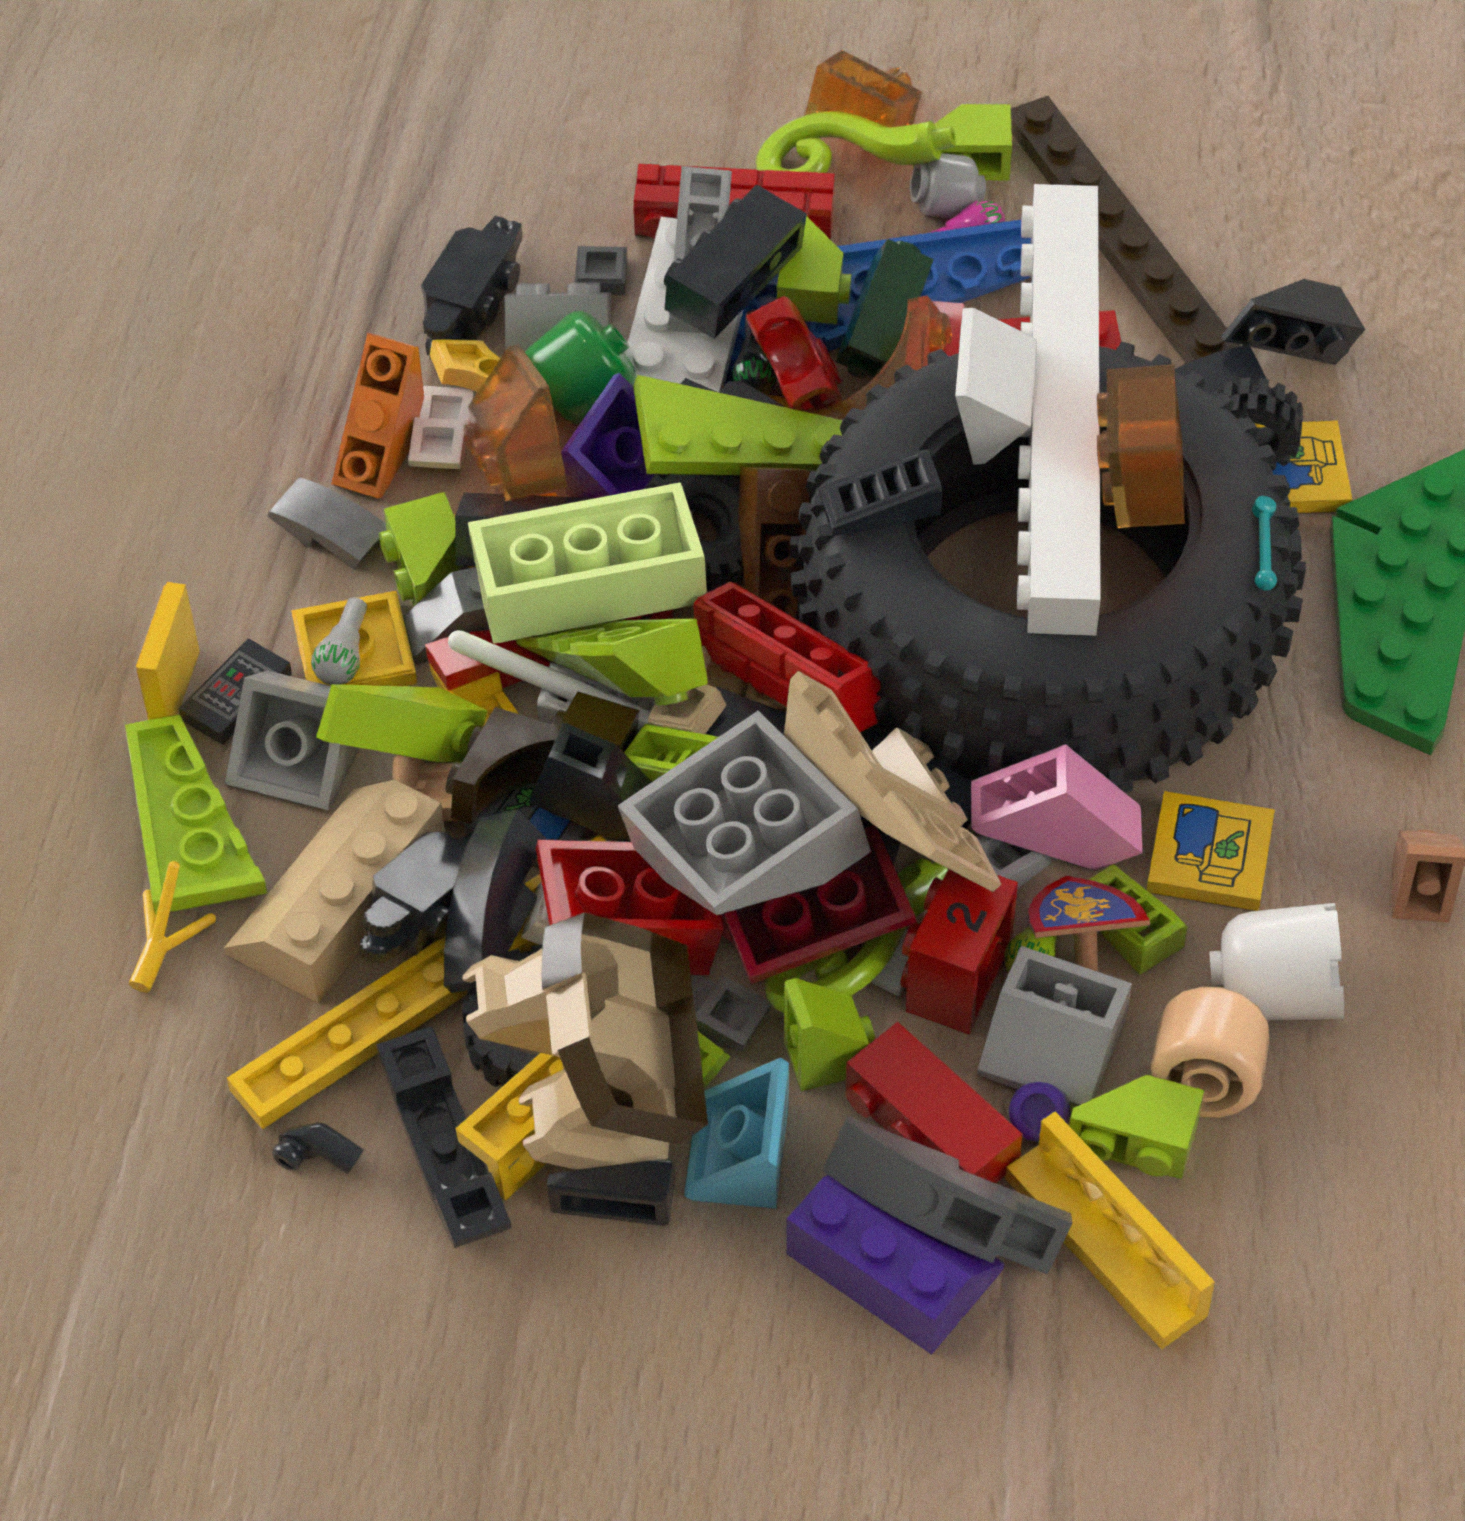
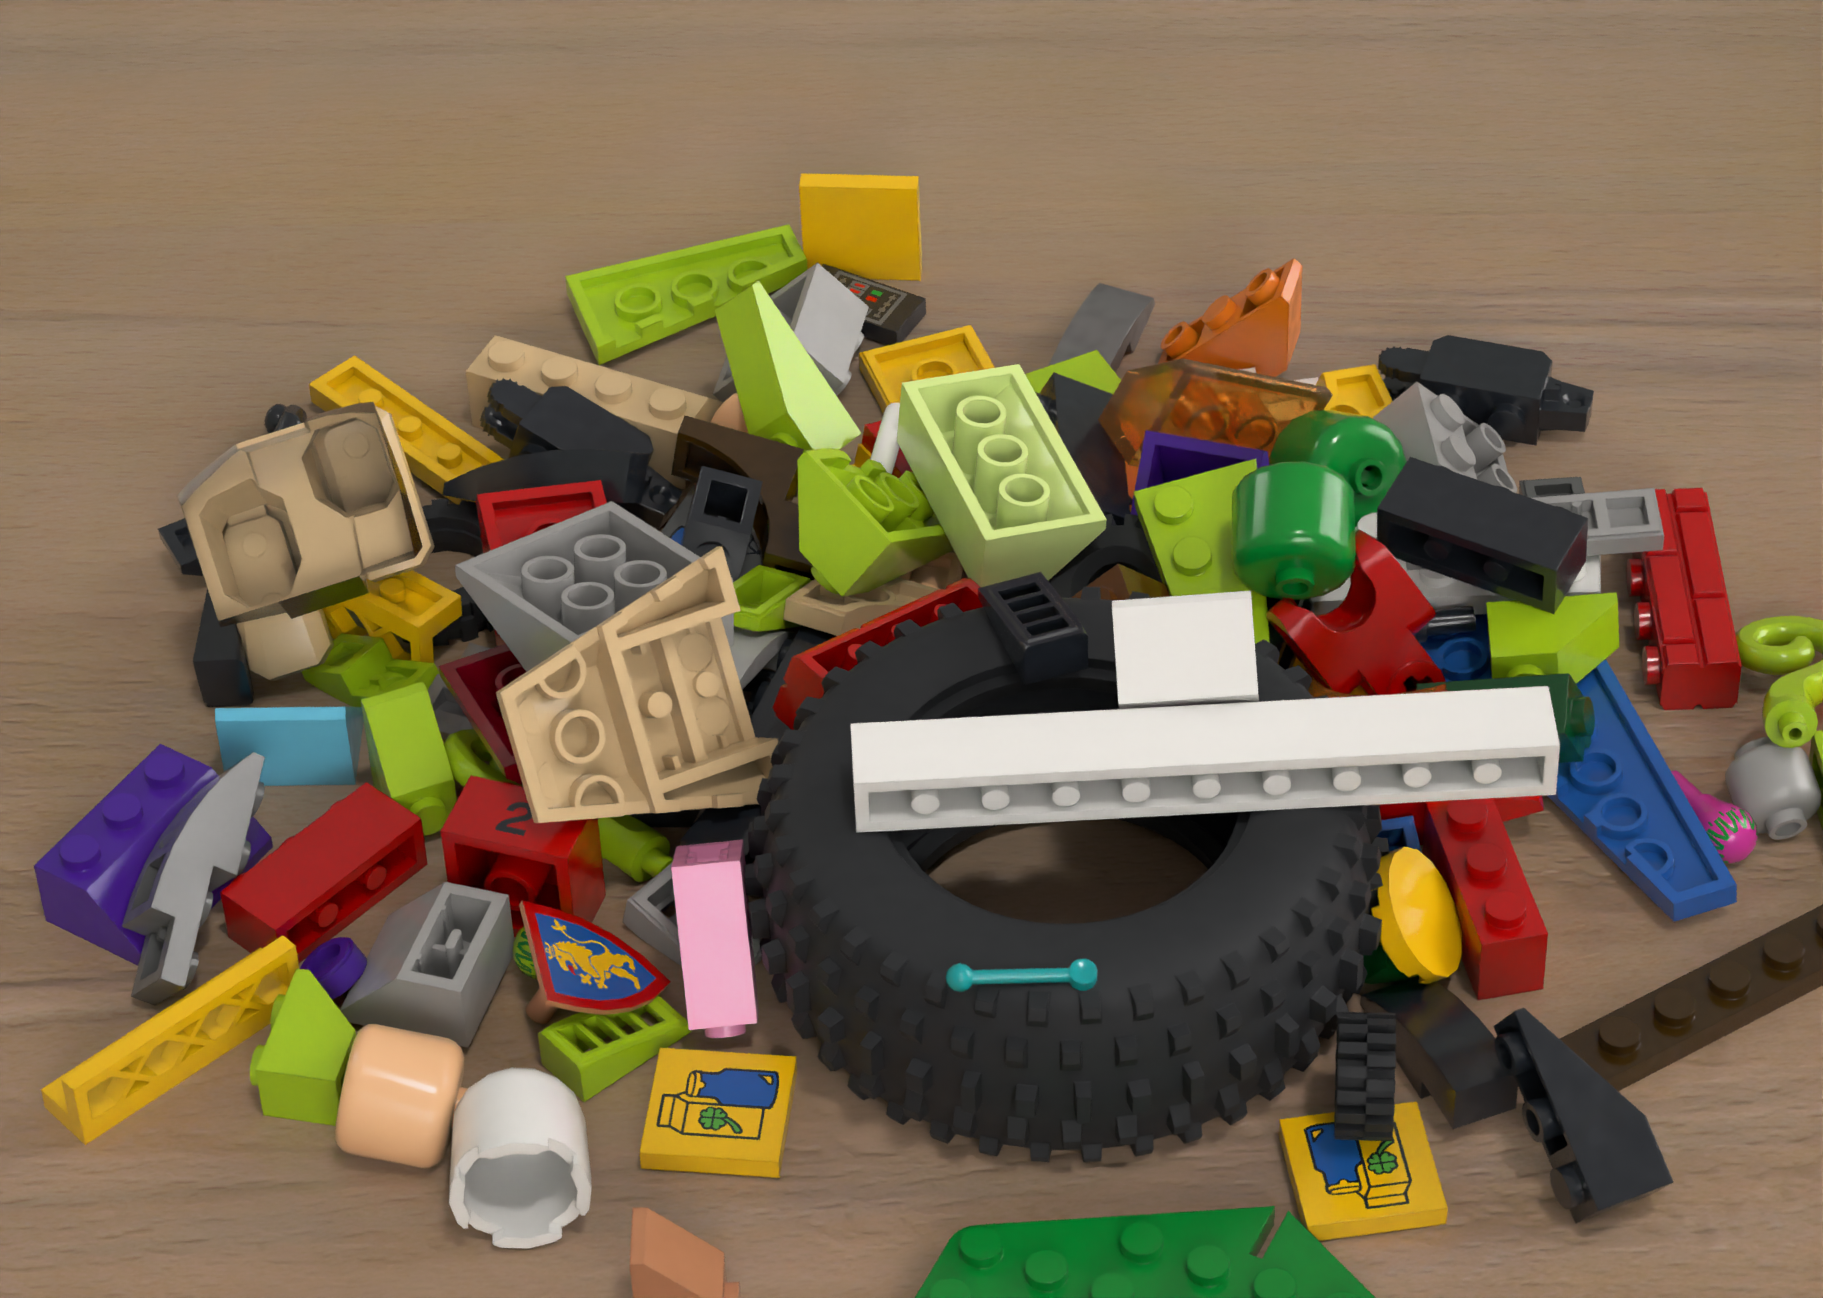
camera: 85 degrees right, 10 degrees down
yellow plant [128,861,216,993] -> none
light grey piece [311,598,367,685] -> none
clear orange brick [1097,364,1185,528] -> none
none -> green head [1232,462,1356,600]

